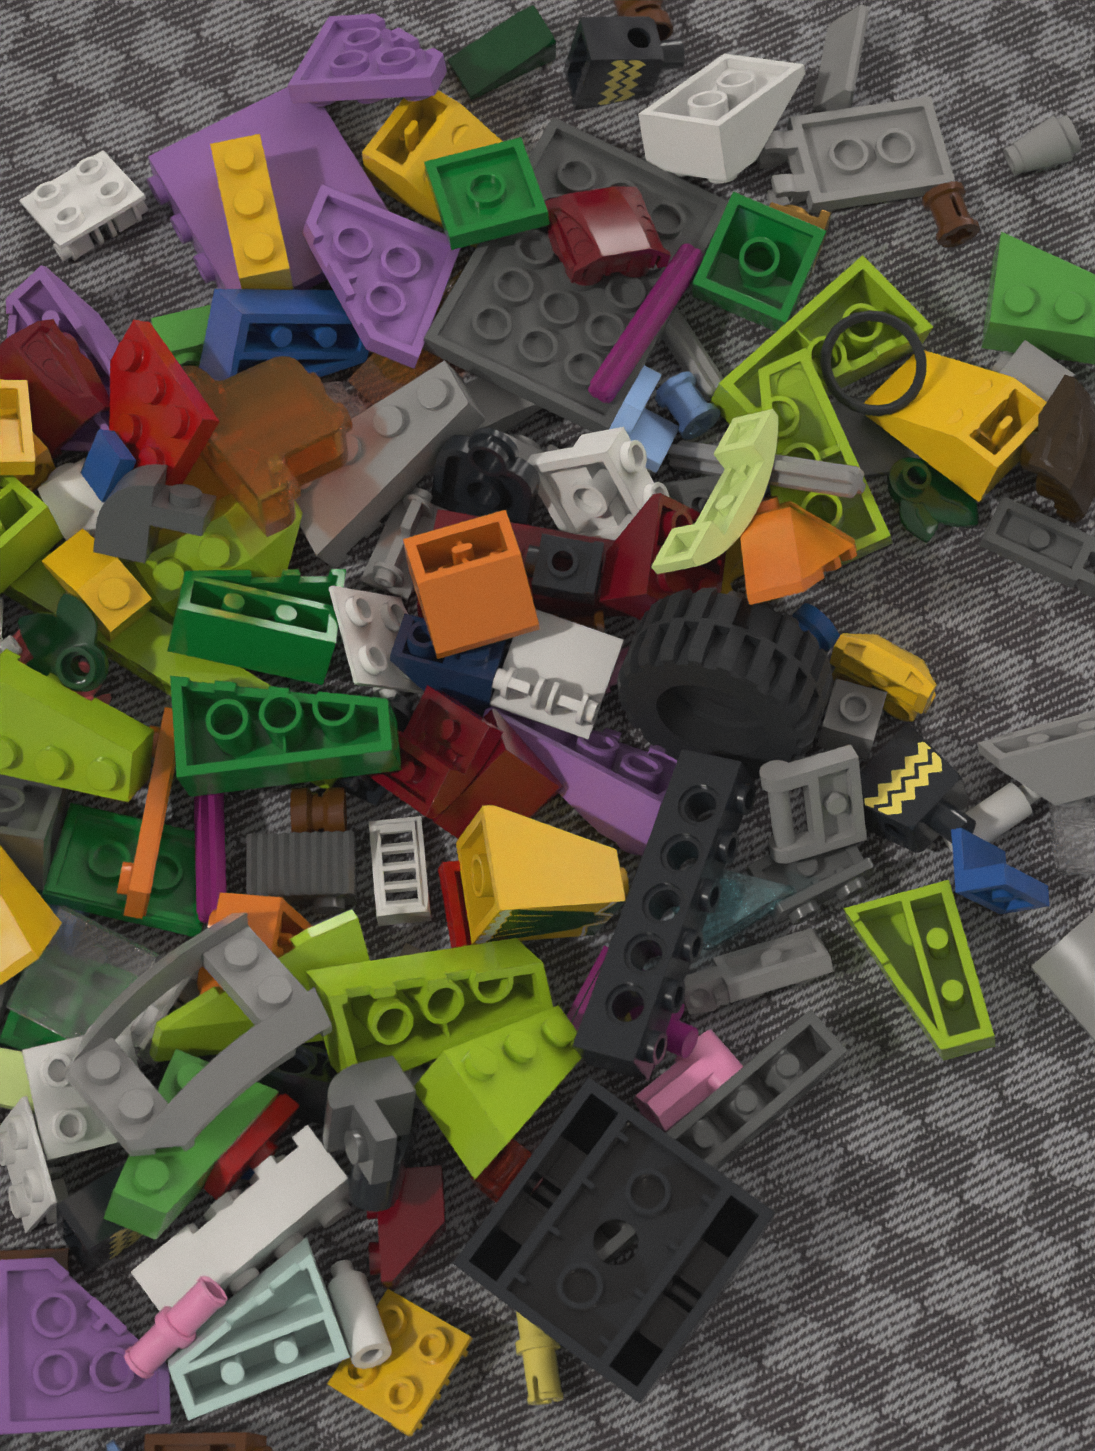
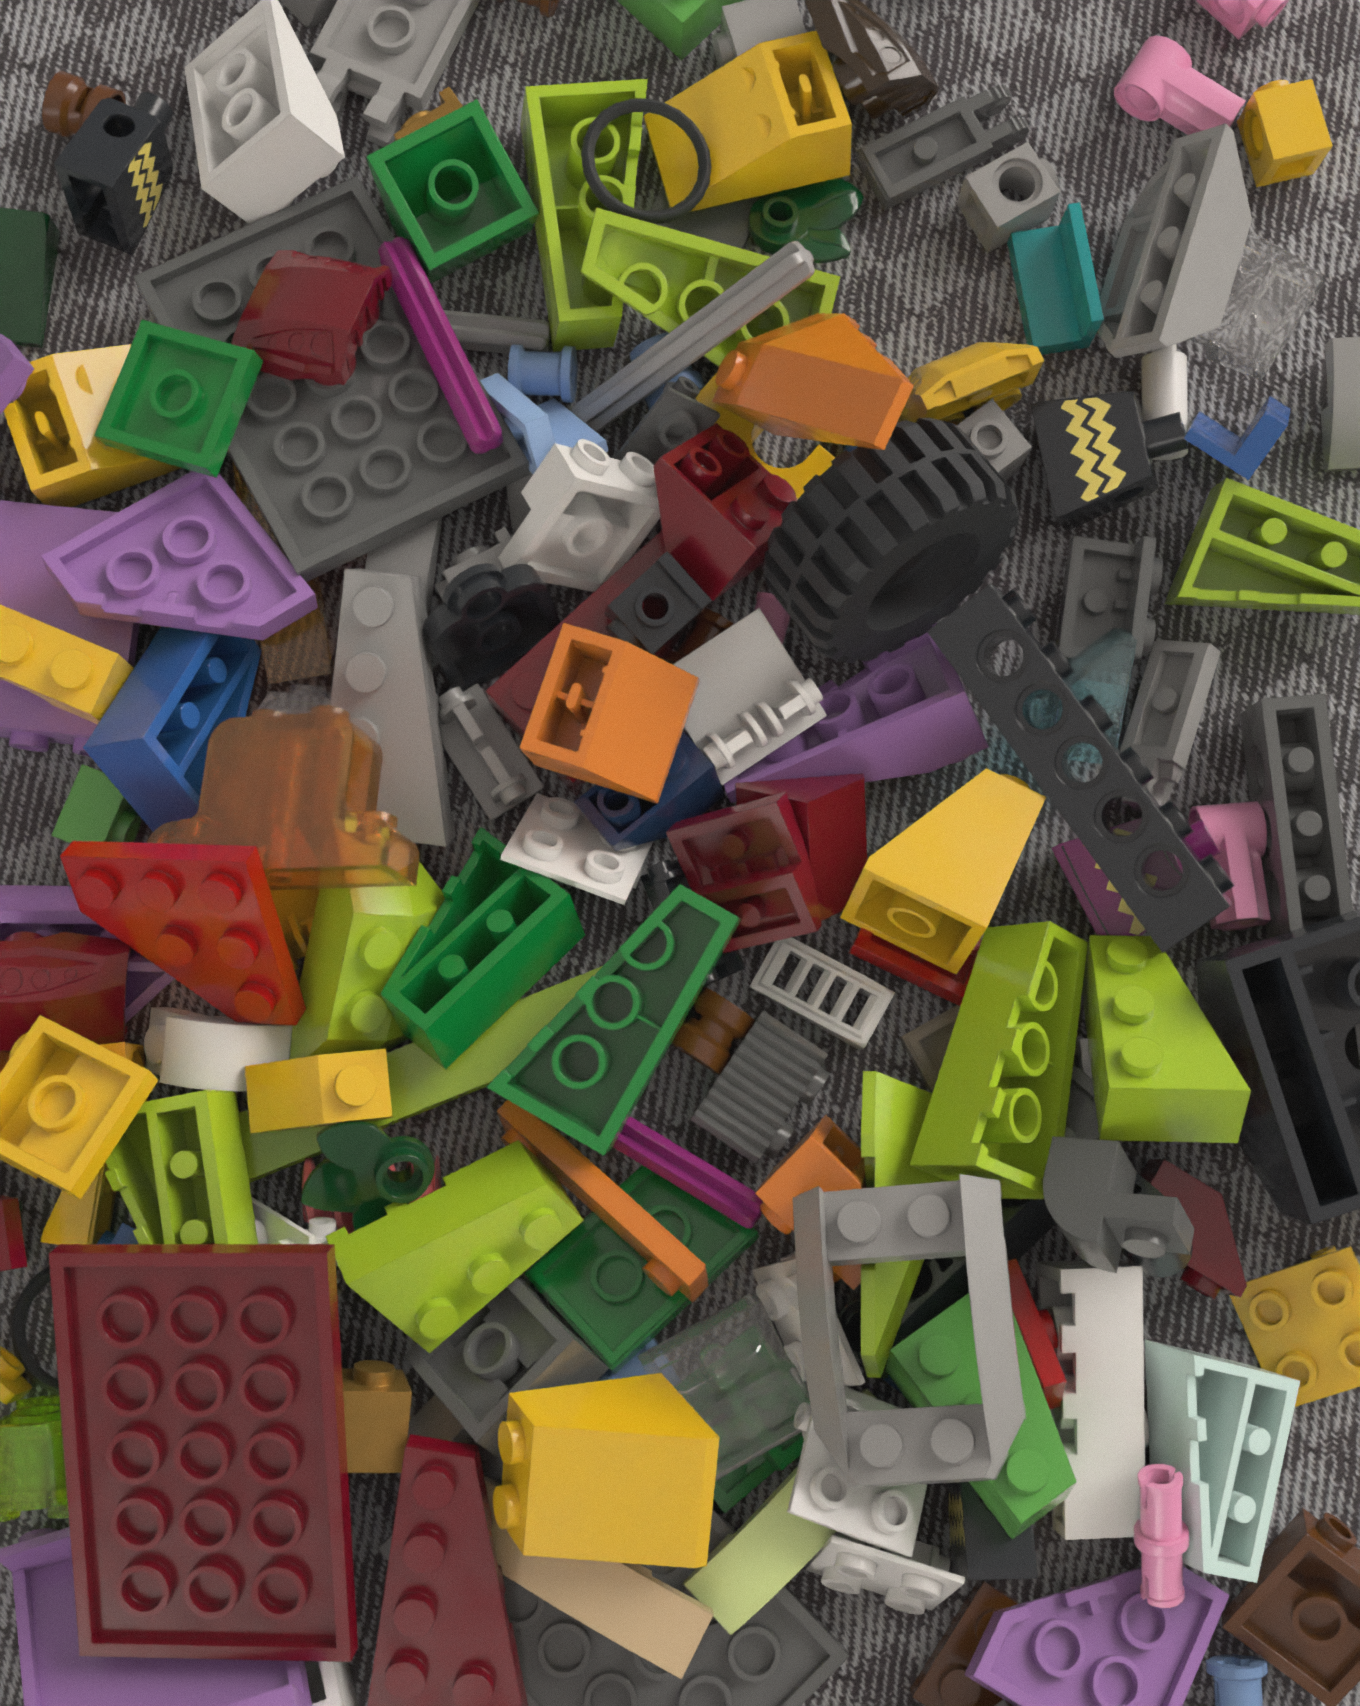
camera: 60 degrees left, 10 degrees up
blue tile [80,429,136,503] -> none
dark grey brick [93,464,217,563] -> none
white cylinder [328,1260,392,1369] -> none
yellowish green slope [651,409,778,574] -> none
light grey plate [759,744,867,864] -> none
none -> light grey brick [956,142,1060,253]
none -> teal panel [1007,202,1104,355]

